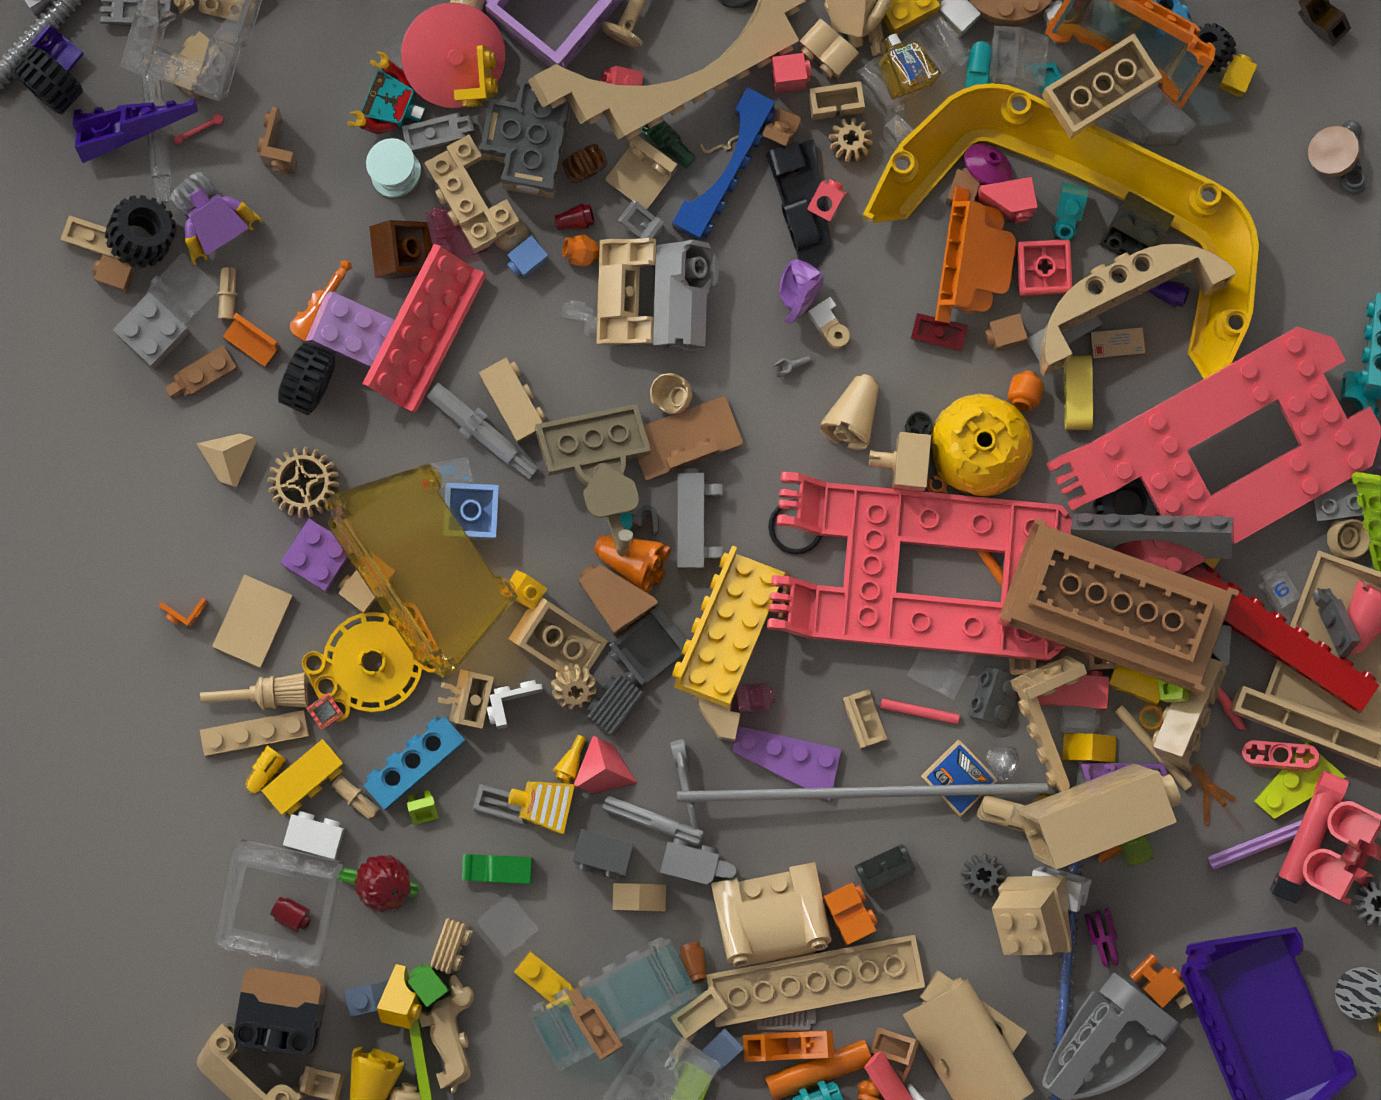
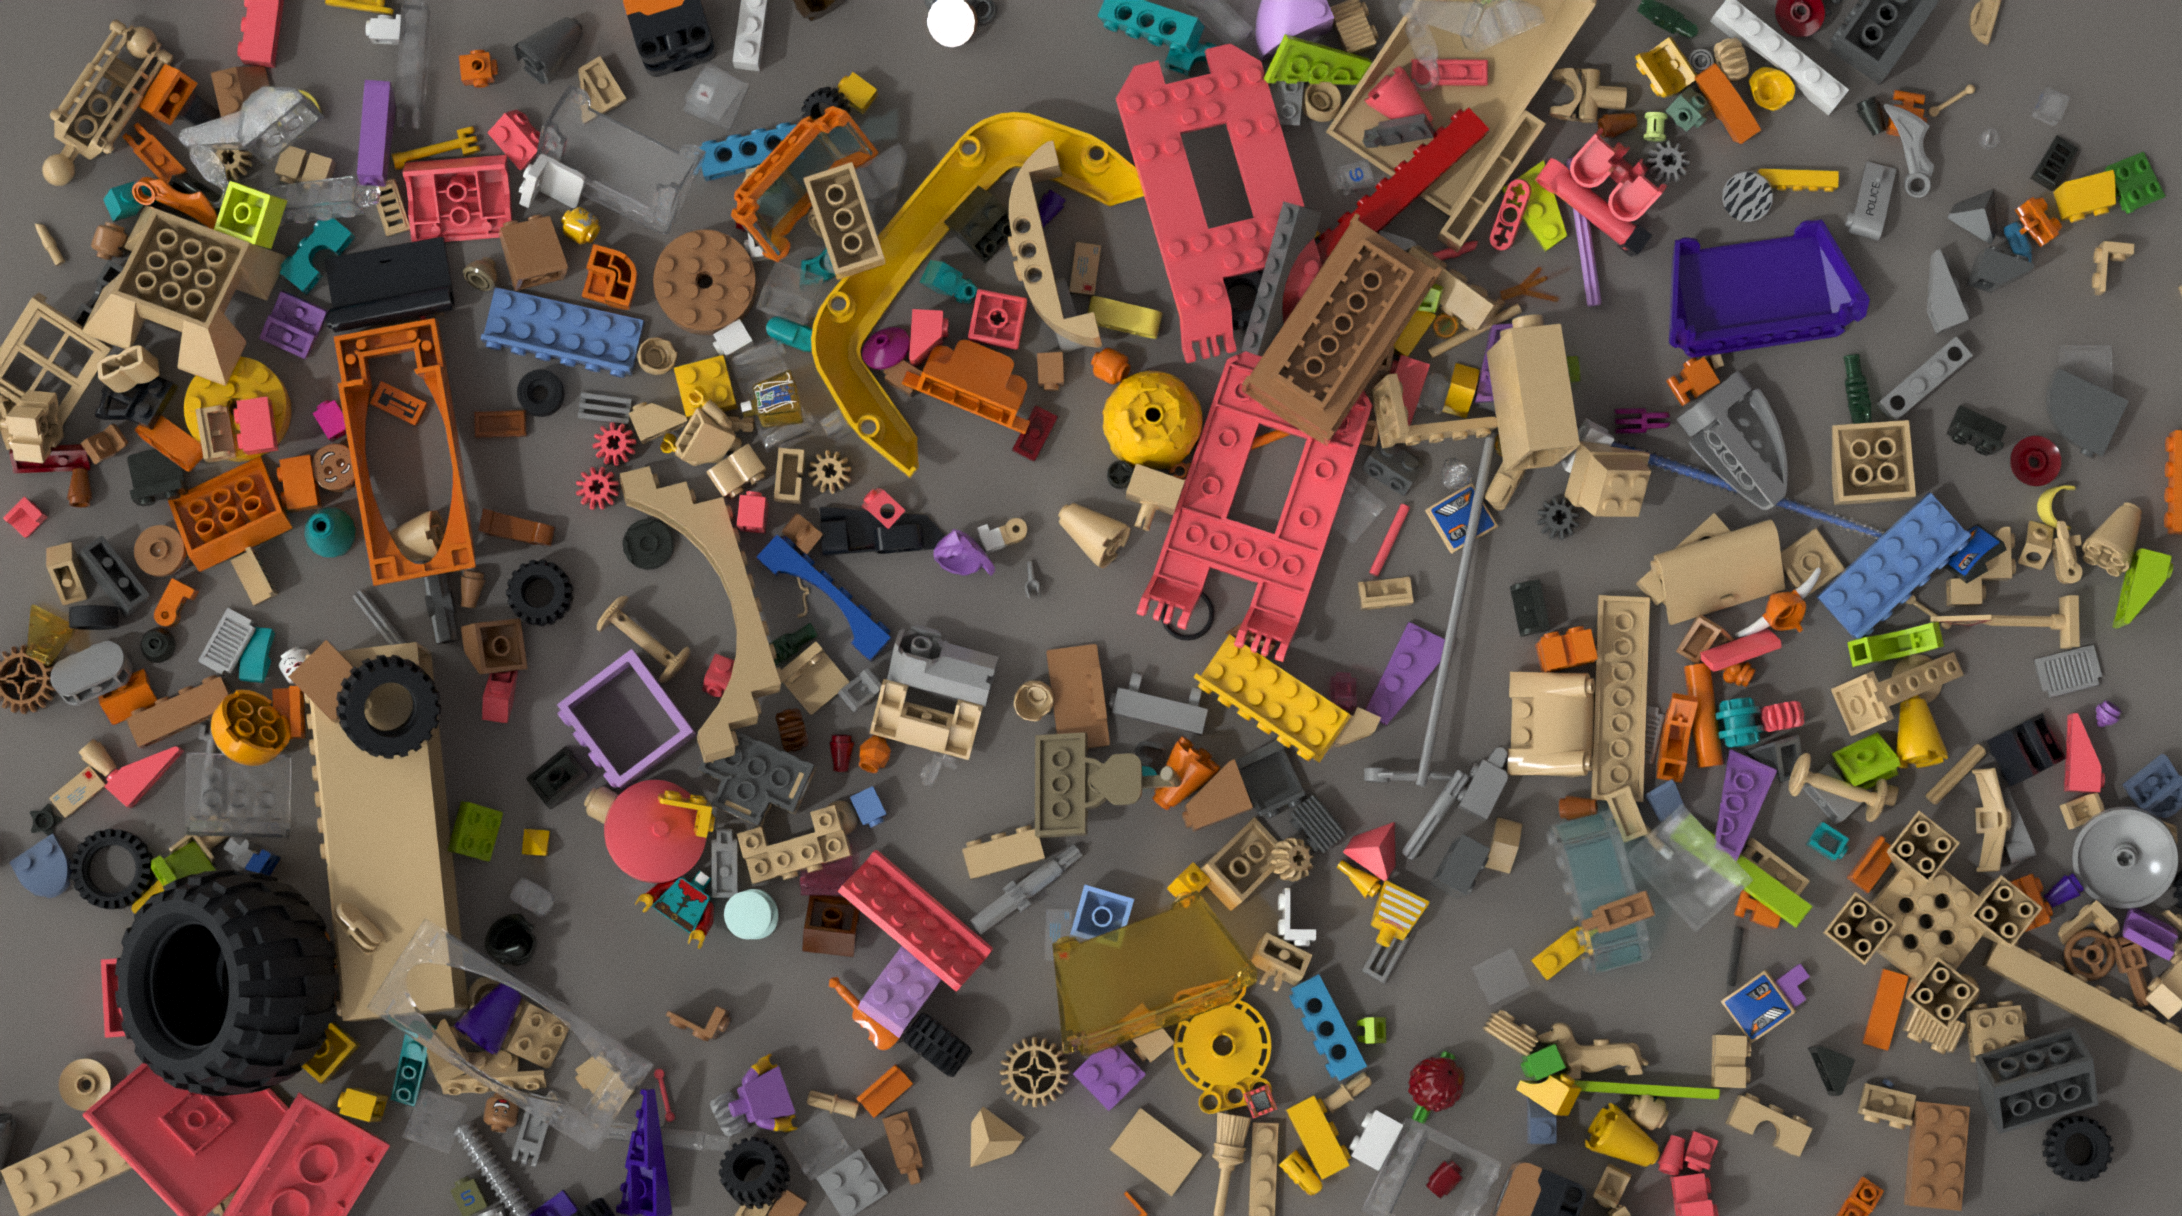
camera: 75 degrees left, 0 degrees up
green piece [461,854,532,884] -> none

